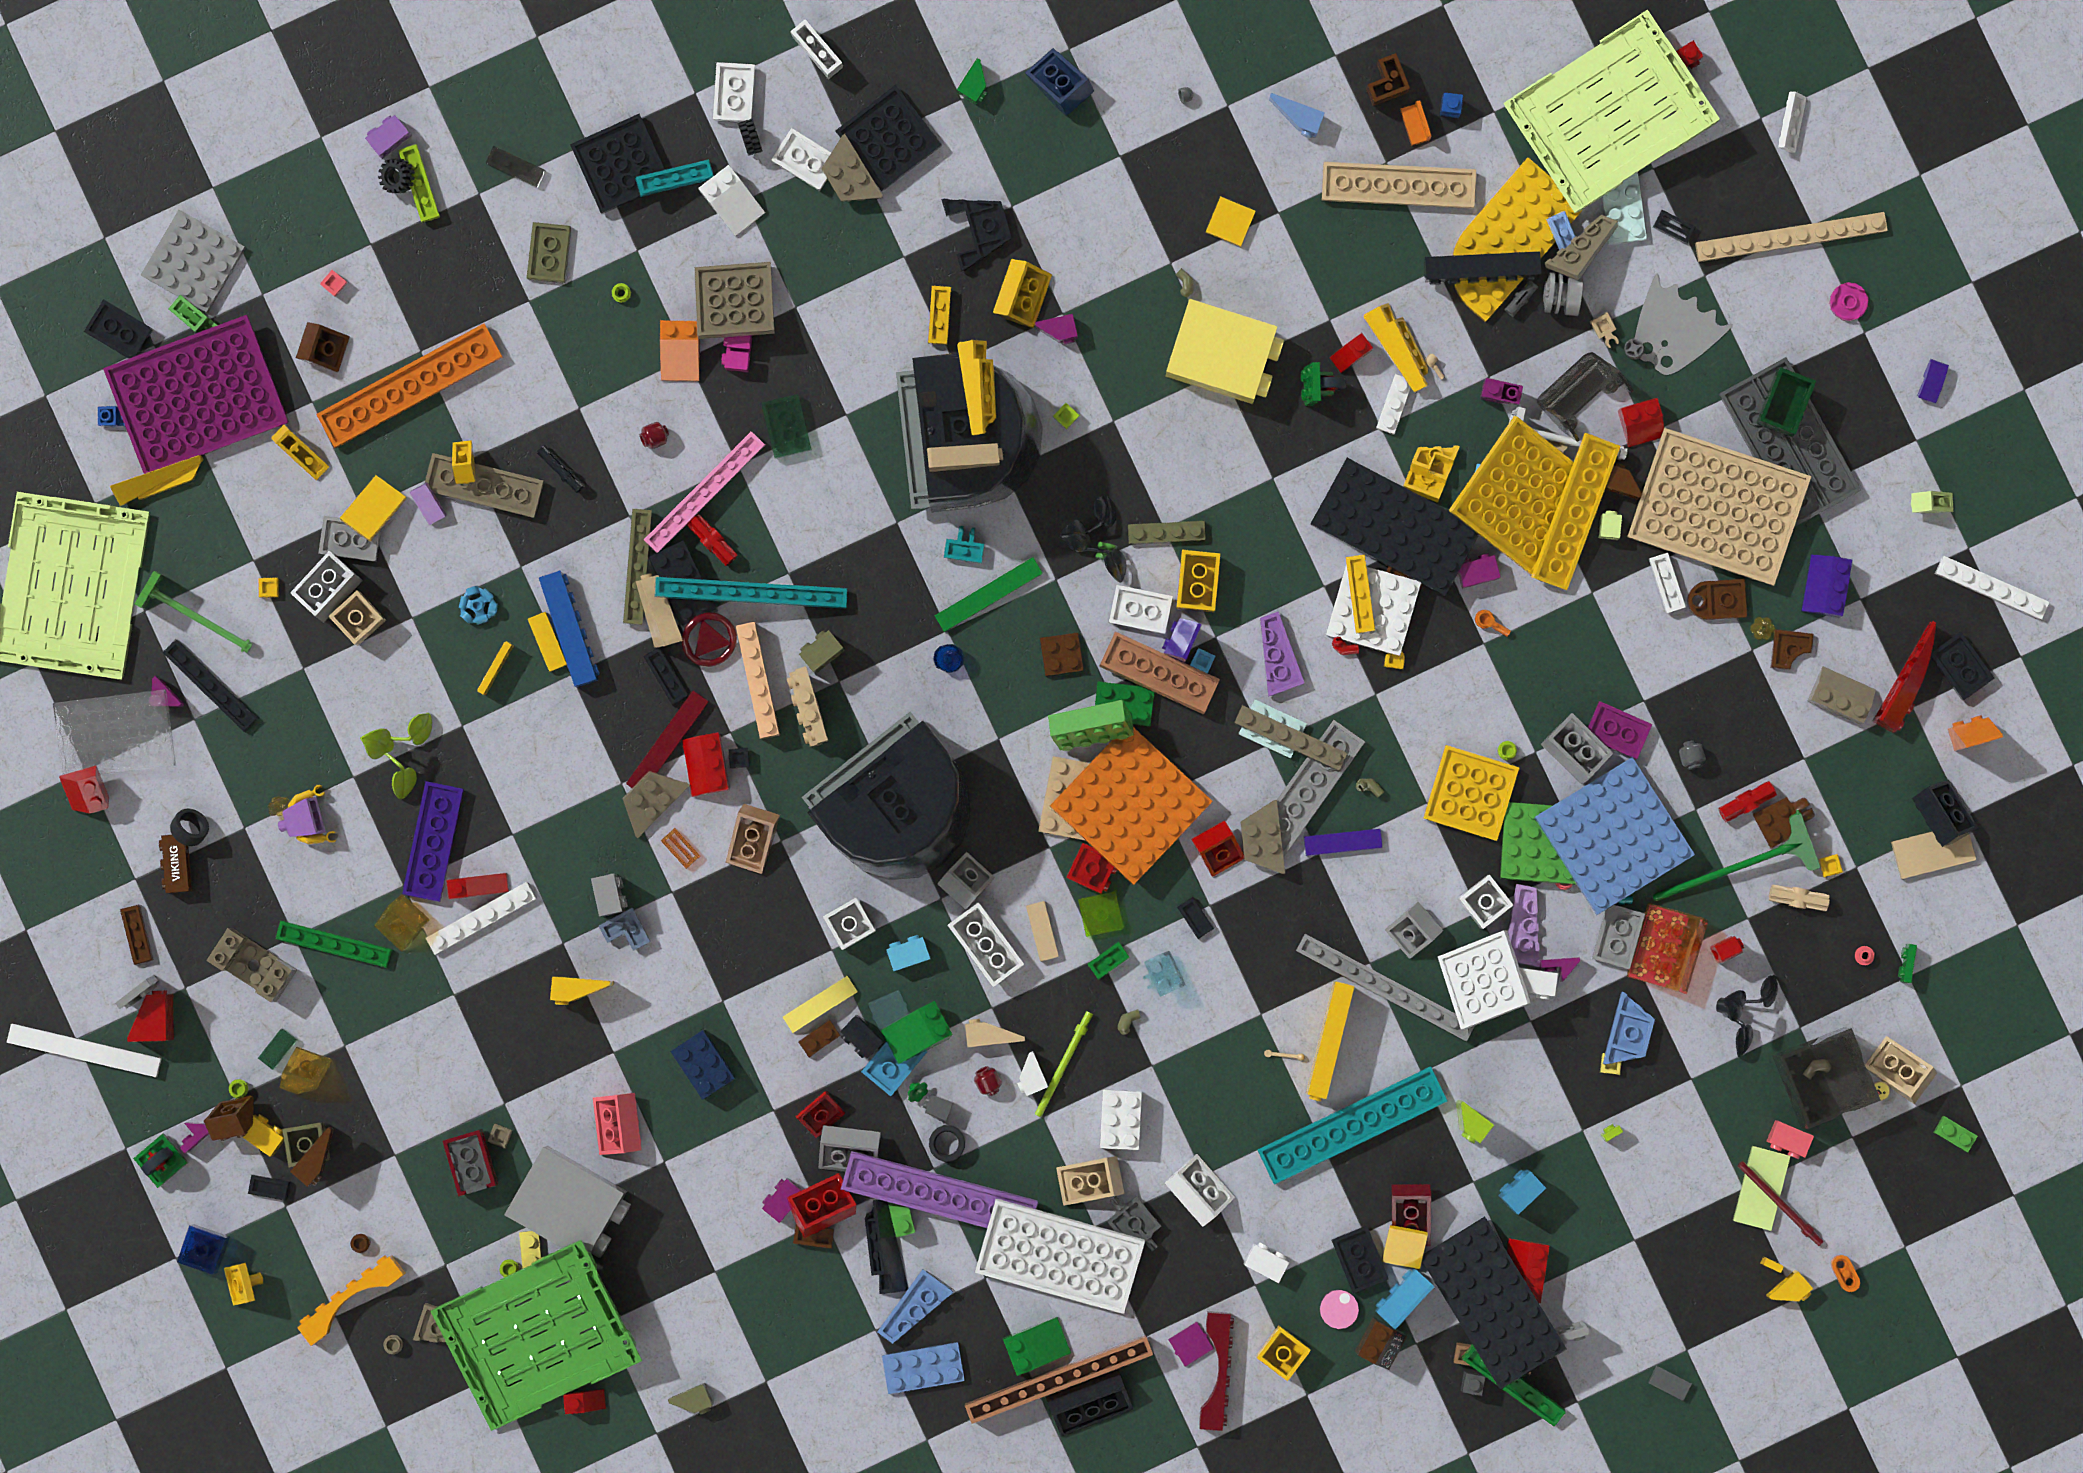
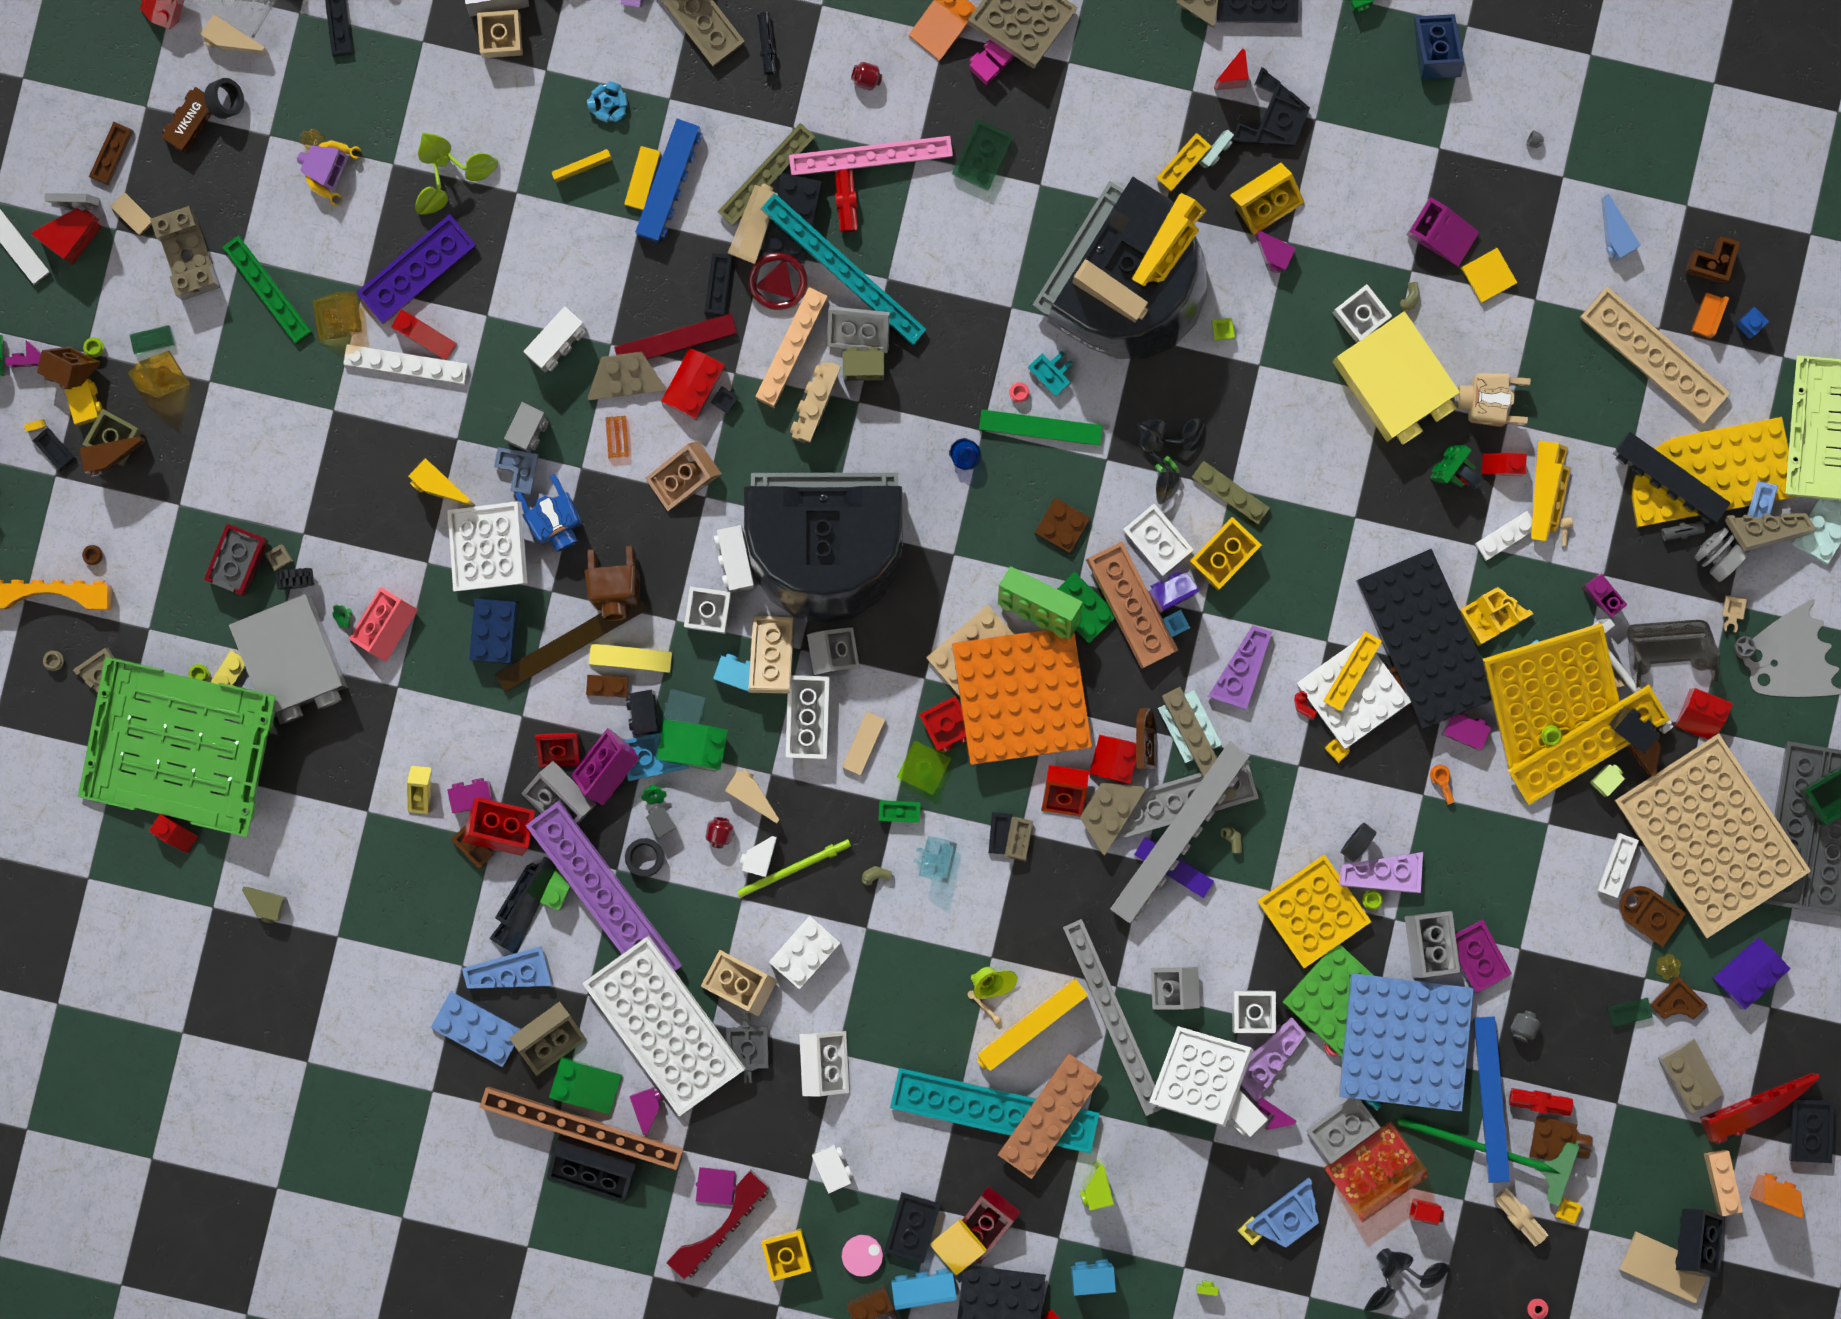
camera: 30 degrees right, 0 degrees up
none -> yellow tile [24,419,47,432]
none -> tan tile [110,192,152,236]
none -> tan slope [200,14,268,55]
none -> black tyre [275,568,315,590]
none -> green plant [332,604,353,628]
none -> light yellow slope [407,766,432,814]
none -> white plate [447,501,527,592]
none -> dark brown tile [495,597,647,692]
none -> dark tan slope [509,1002,587,1076]
none -> blue piece [515,474,582,552]
none -> white brick [523,306,586,373]
none -> magenta slope [572,728,639,805]
none -> reddish brown piece [585,546,640,621]
none -> magenta slope [629,1087,663,1135]
none -> white brick [714,525,755,593]
none -> tan tile [748,616,794,693]
none -> light grey plate [827,306,890,353]
none -> lime piece [971,967,1018,999]
none -> nougat plate [998,1053,1102,1179]
none -> dark tan plate [1005,817,1033,861]
none -> coral plate [1009,382,1030,403]
none -> red slope [1089,734,1136,784]
none -> light grey brick [1110,741,1251,923]
none -> reddish brown tile [1136,708,1156,770]
none -> light aqua plate [1199,130,1234,168]
none -> red slope [1214,48,1249,90]
none -> white brick [1332,284,1392,343]
none -> lavender wing [1339,852,1423,893]
none -> black tyre [1340,823,1377,862]
none -> magenta slope [1406,197,1479,267]
none -> tan piece [1456,373,1530,427]
none -> blue tile [1474,1016,1510,1183]
none -> lime plate [1541,725,1562,745]
none -> clear green tile [1607,997,1653,1027]
none -> black brick [1609,706,1660,754]
none -> light nougat brick [1704,1149,1743,1216]

